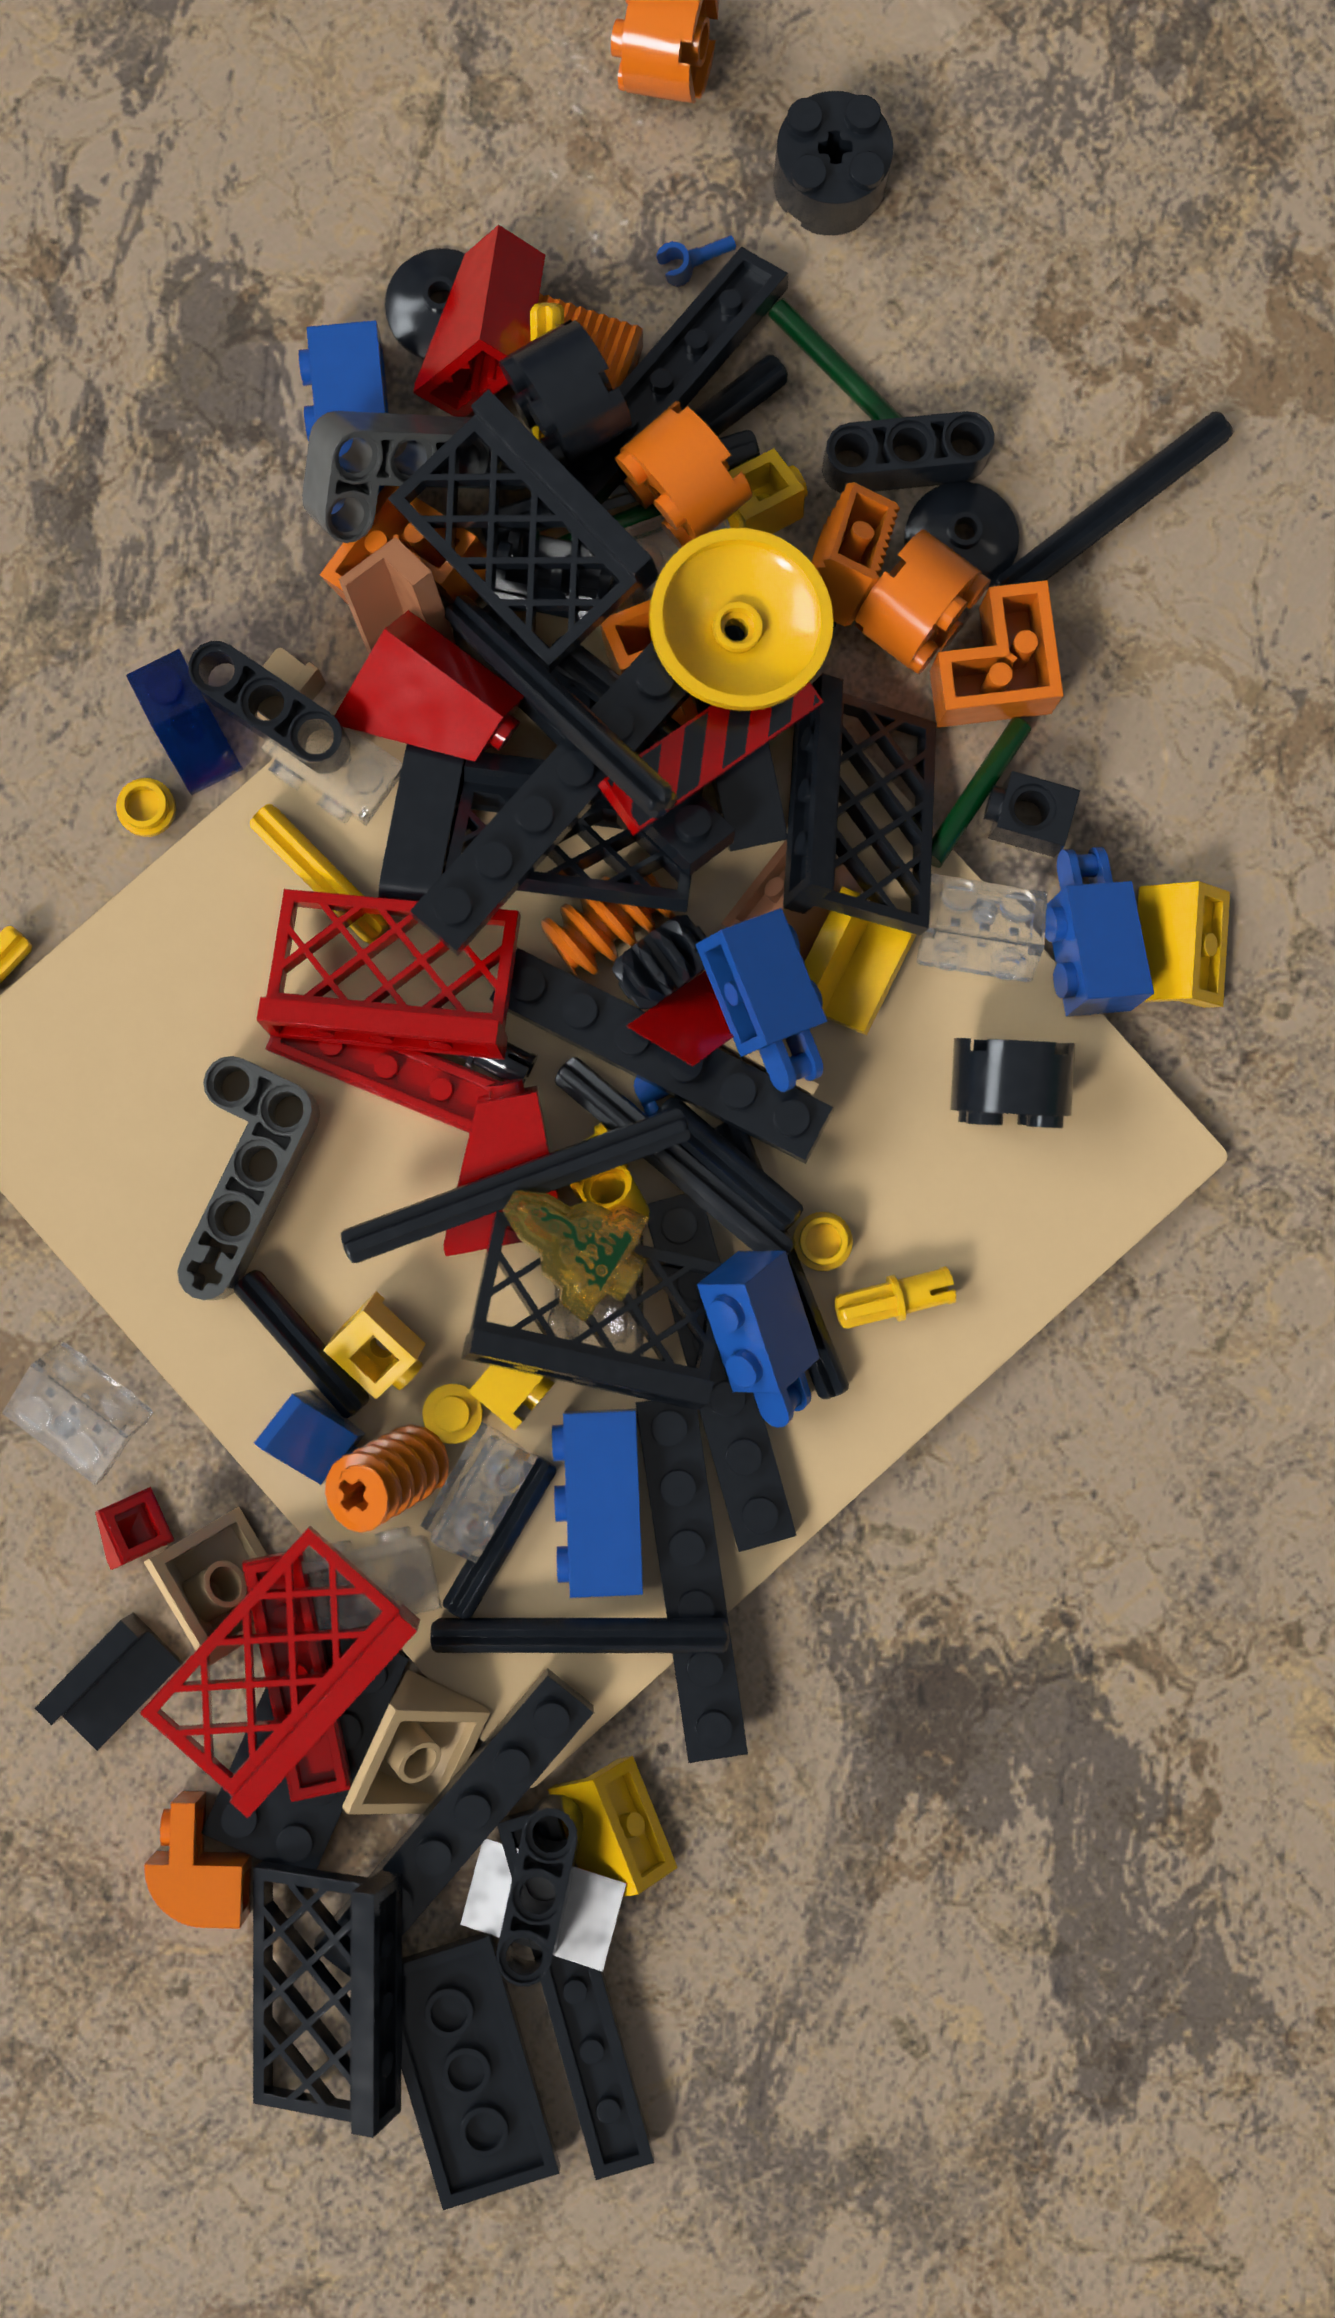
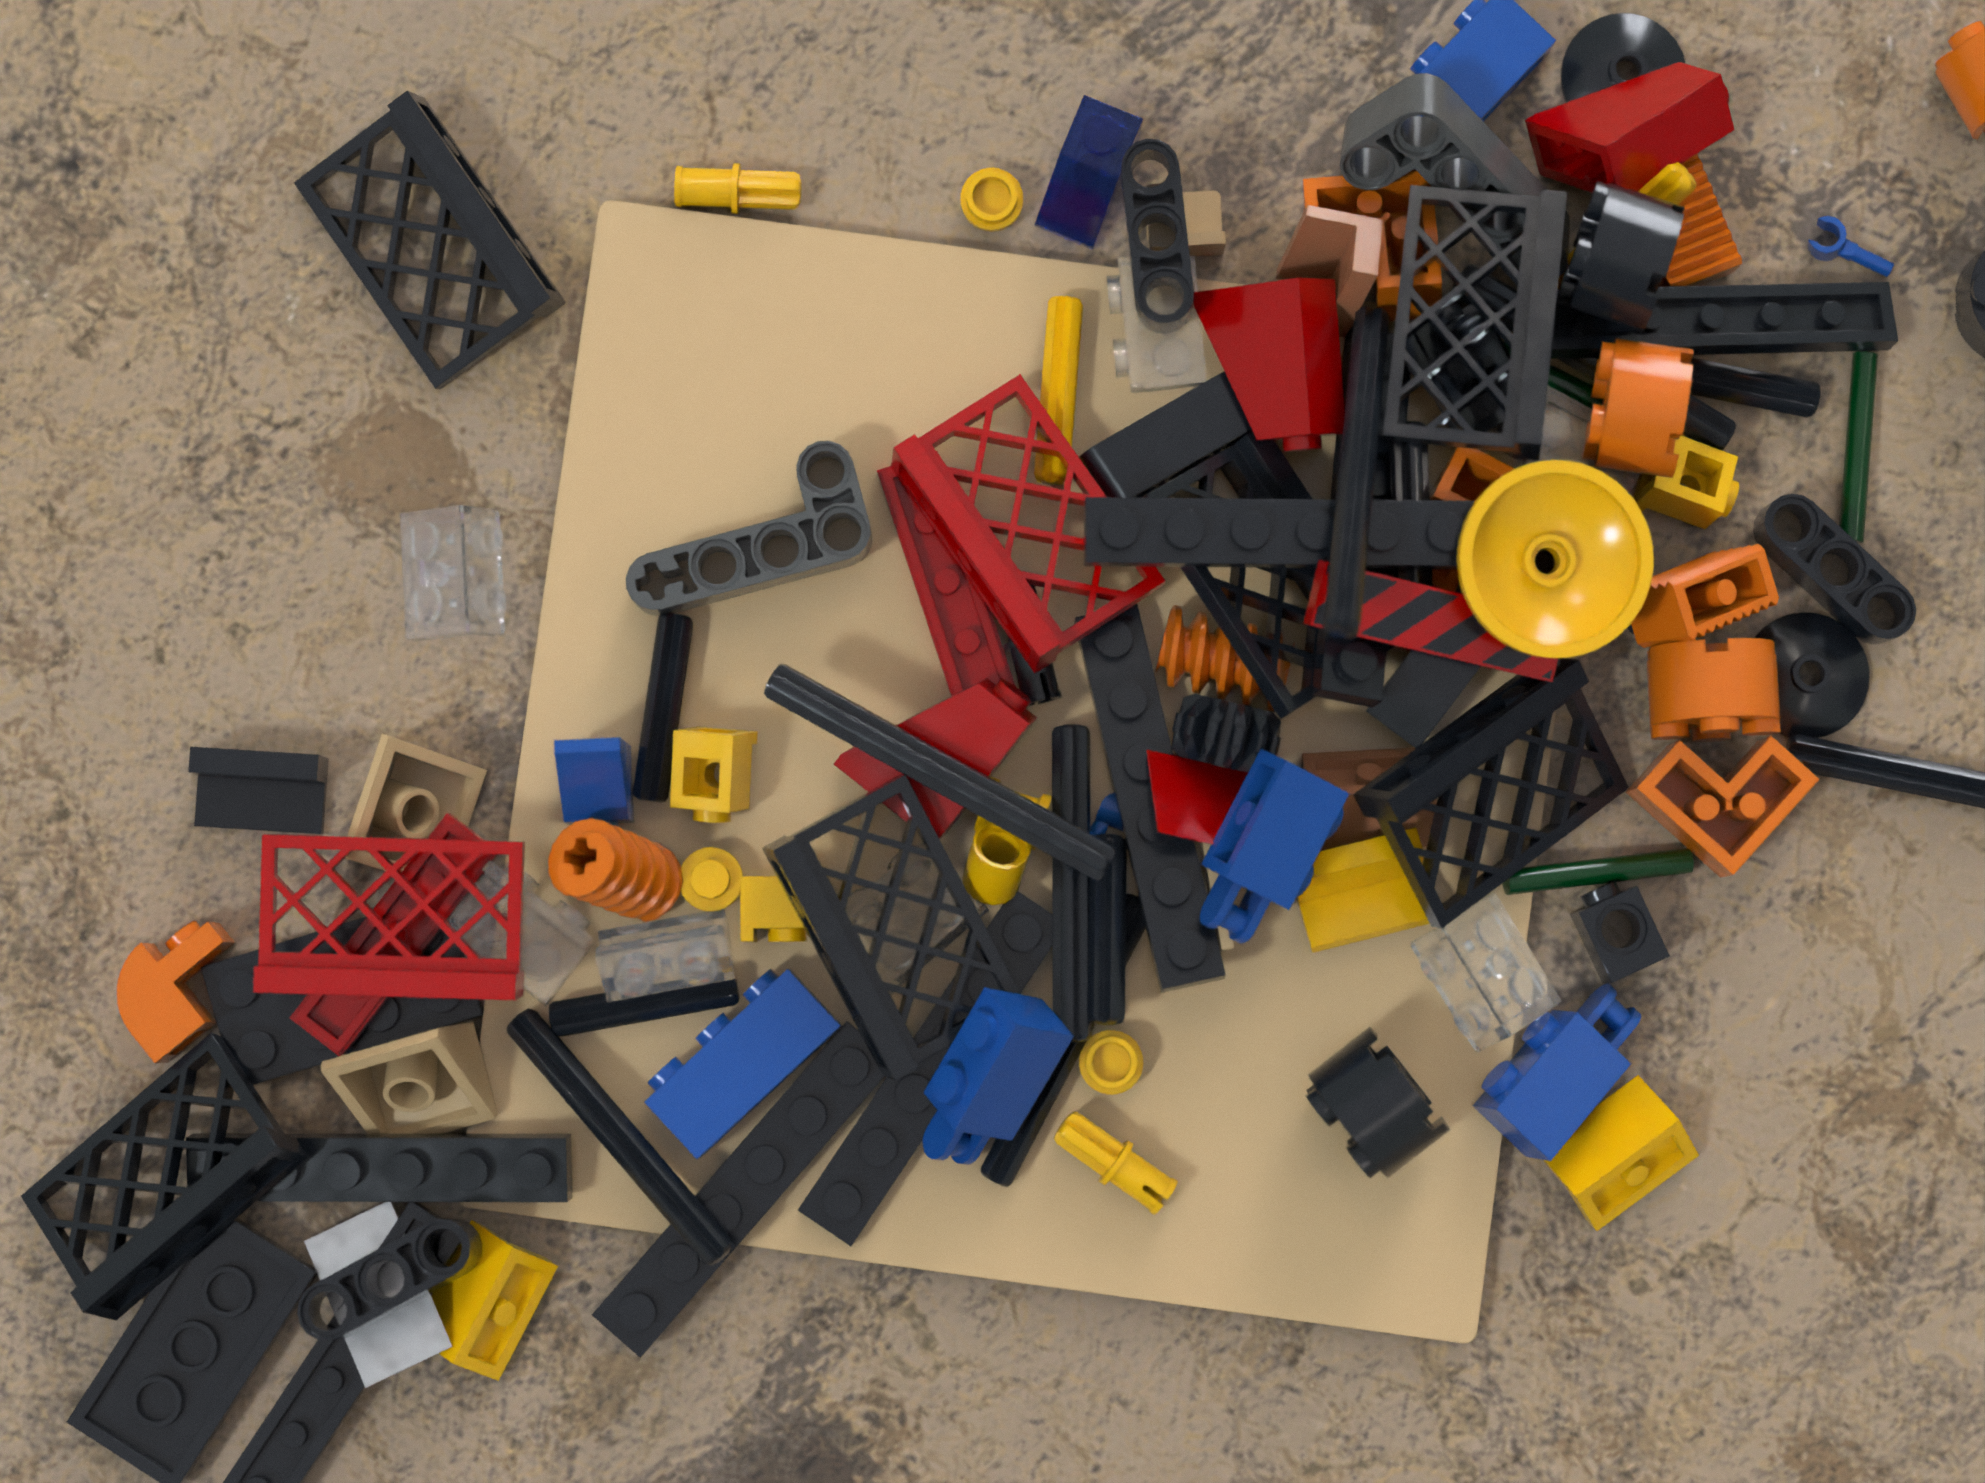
camera: 60 degrees right, 0 degrees up
red slope [95,1487,175,1570] -> none
clear yellow rock [502,1190,649,1322] -> none

